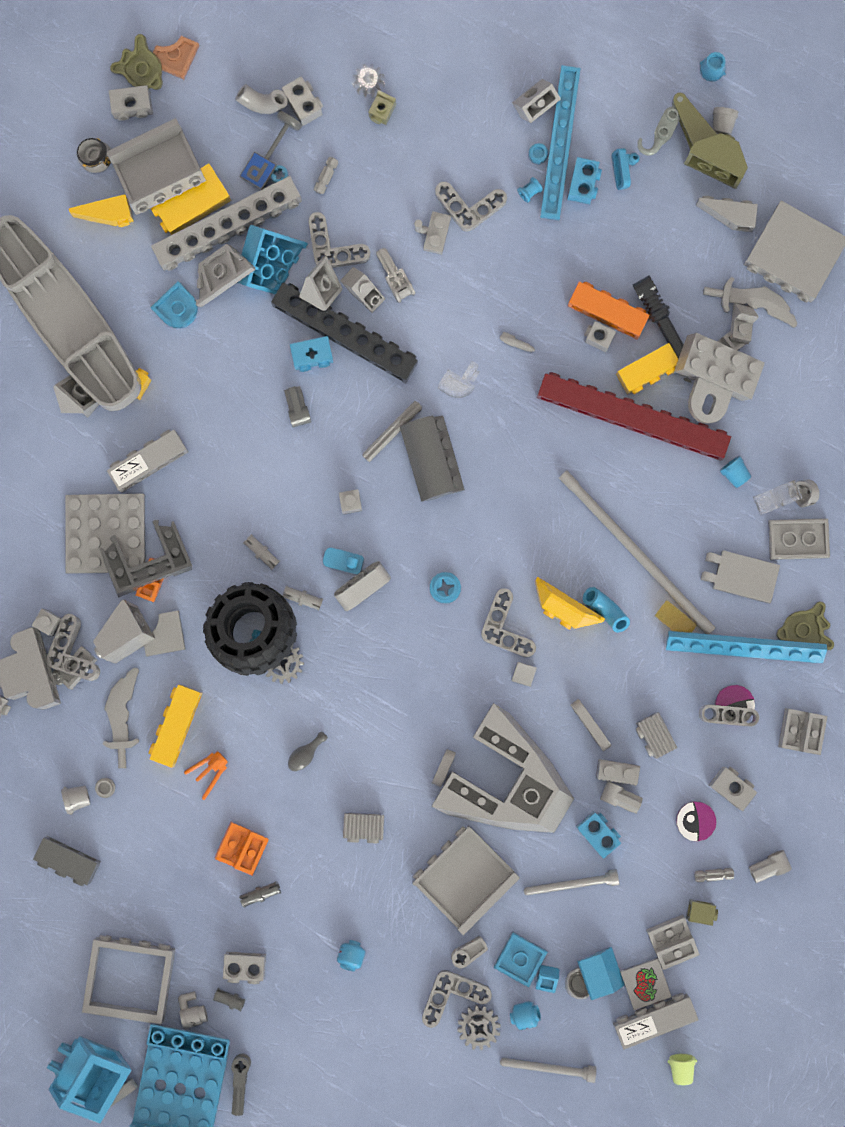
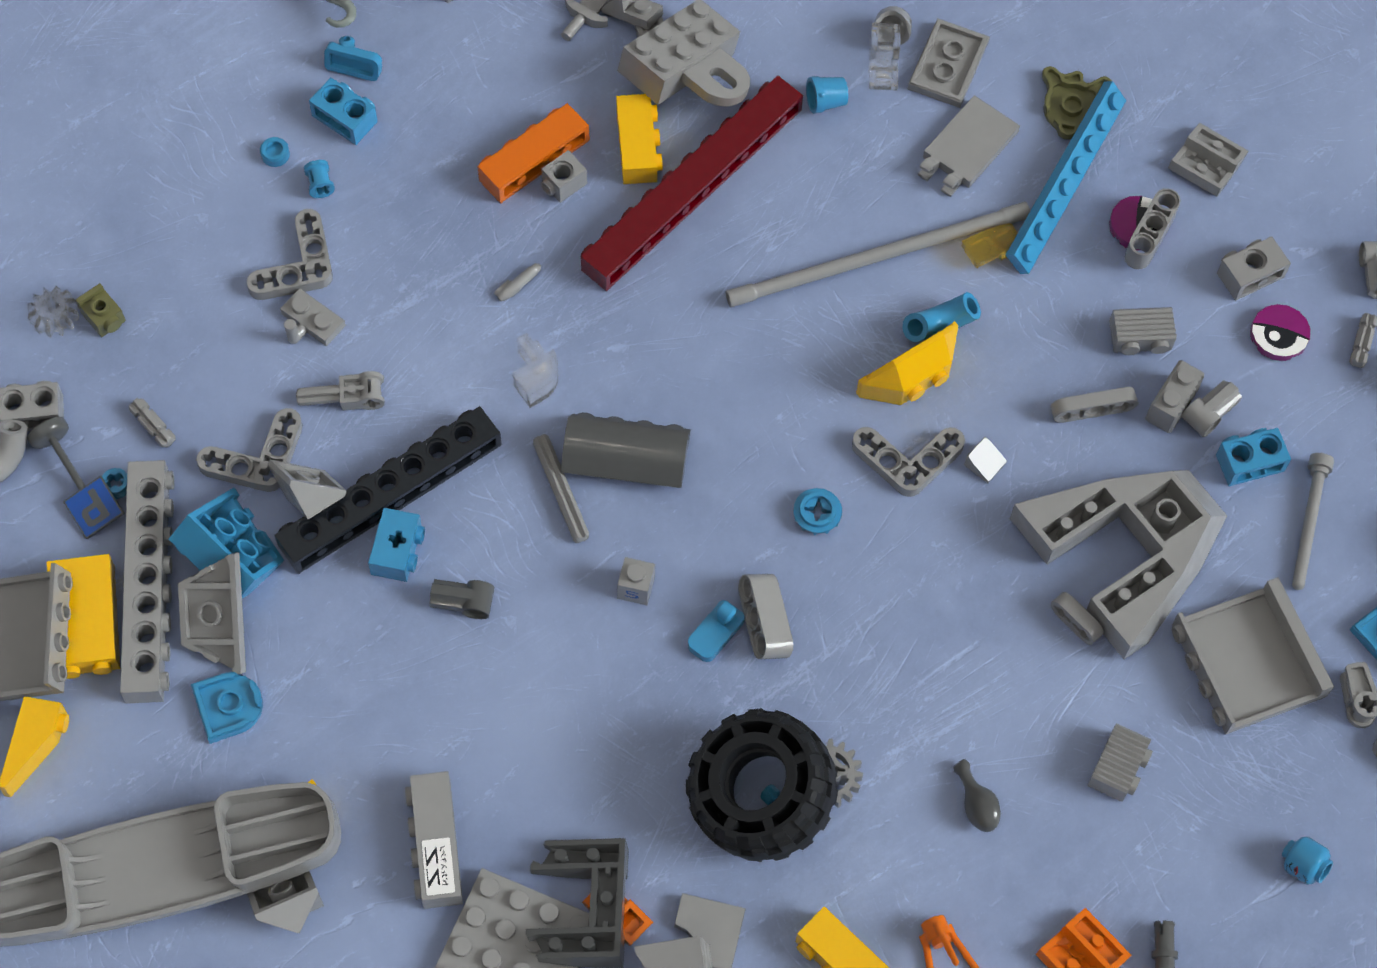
camera: 70 degrees left, 20 degrees down
light grey pin [243,534,280,570] -> none
light grey pin [282,586,323,611] -> none
light grey slope [340,267,385,313] -> none
light grey brick [512,79,561,123] -> none
dark azure plate [540,66,581,220] -> none
black piece [632,275,691,383] -> none

